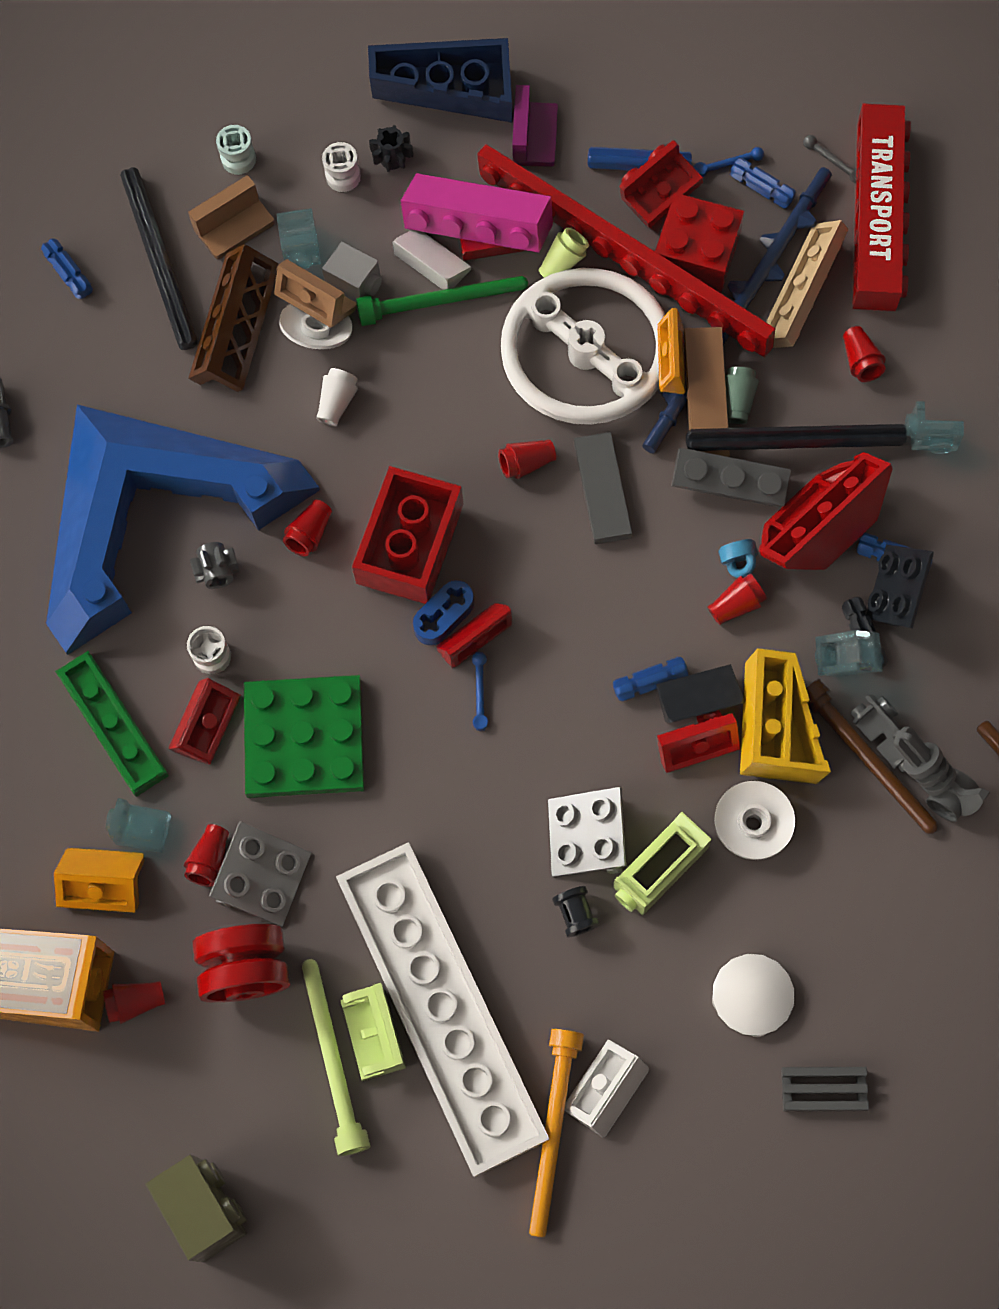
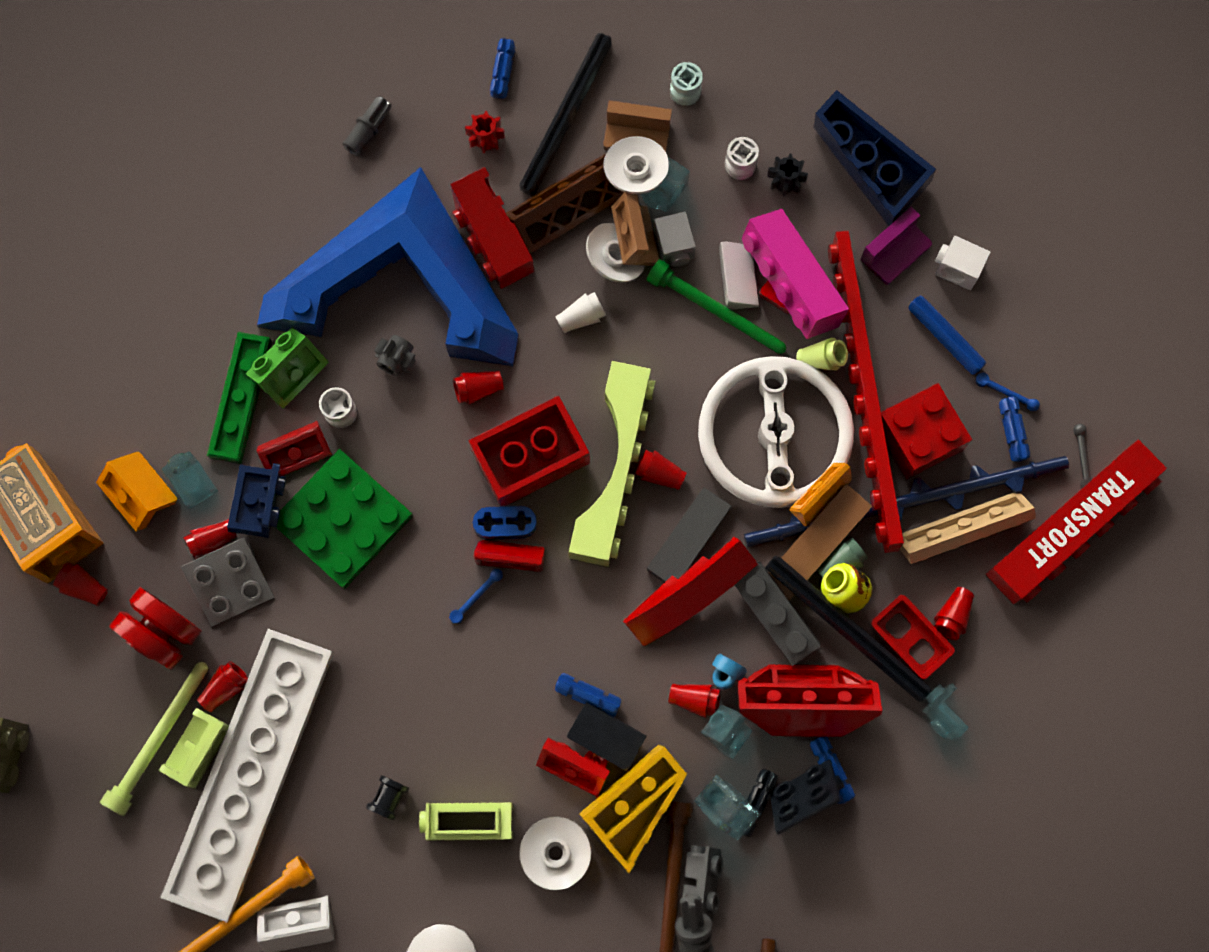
camera: 40 degrees right, 5 degrees up
hinge [548,787,626,877] -> none
red bracket [619,140,703,229] -> none
none -> red cone [197,661,248,713]
none -> dark blue bracket [227,463,286,538]
none -> bright green bracket [246,328,329,409]
none -> red wedge [450,167,535,289]
none -> red gear [465,111,505,154]
none -> yellowish green arch [569,361,656,567]
none -> white dish [604,136,669,194]
none -> red slope [623,537,758,646]
none -> clear light blue bracket [701,705,753,759]
none -> neon yellow head [821,563,872,613]
none -> red piece [871,595,955,679]
none -> white brick [935,236,991,291]

